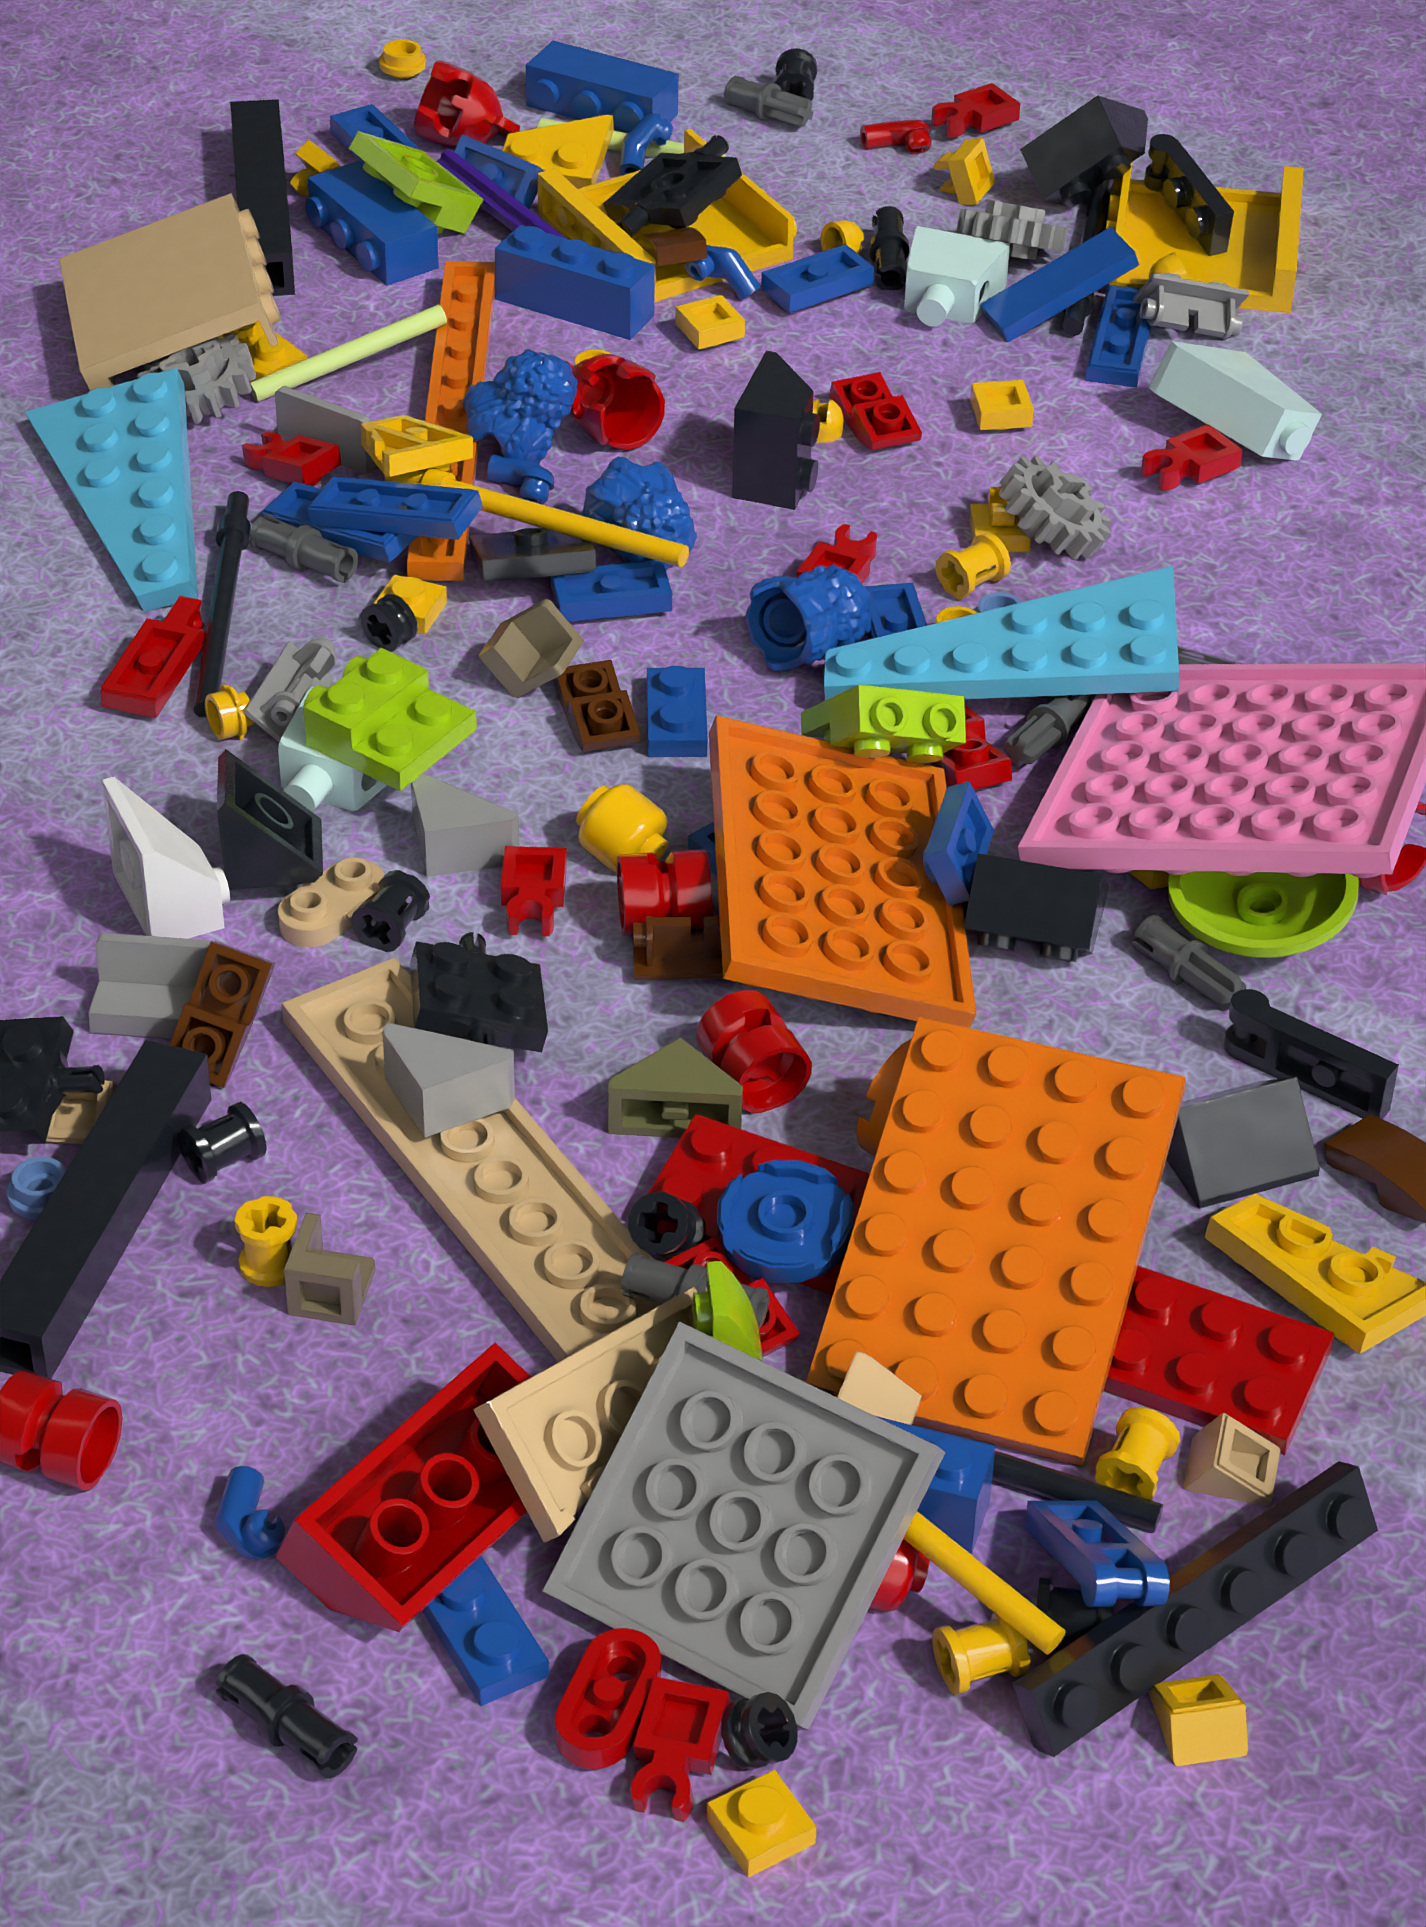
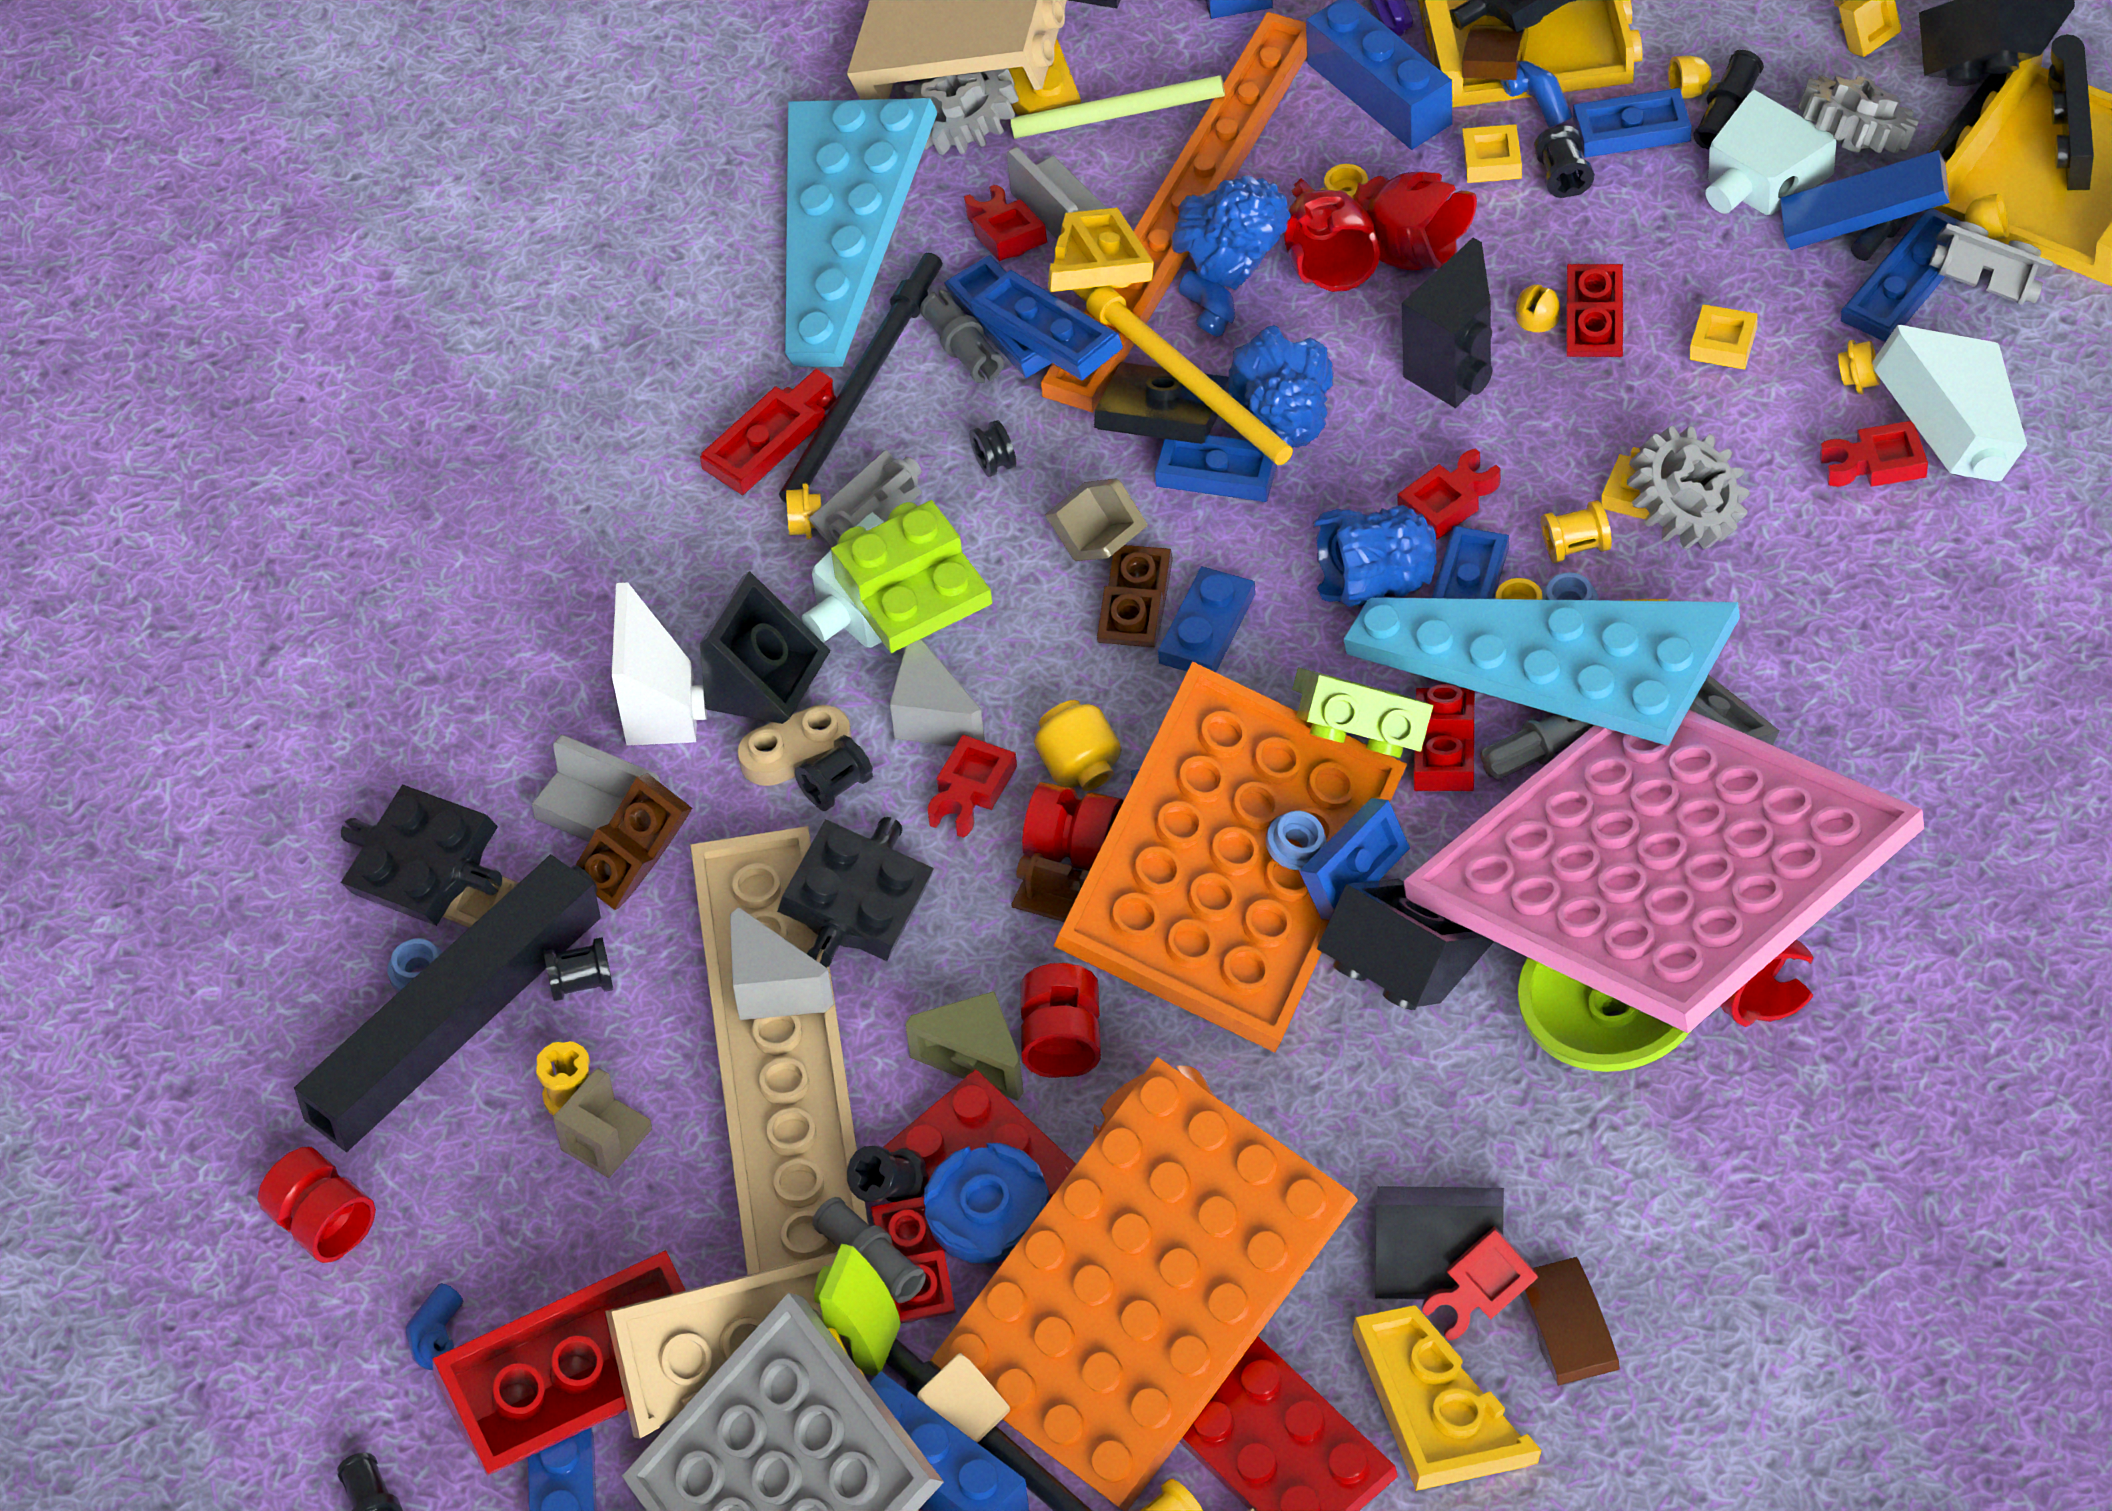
camera: 30 degrees right, 10 degrees up
yellow plate [374,575,447,635] -> none
dark grey axle [1132,915,1246,1010] -> none
black plate [1224,989,1399,1119] -> none
none -> medium blue plate [1265,811,1326,870]
none -> red helmet [1354,172,1477,271]
none -> plate [1421,1226,1538,1341]
none -> black bush [1534,125,1595,198]
none -> yellow plate [1838,340,1880,394]

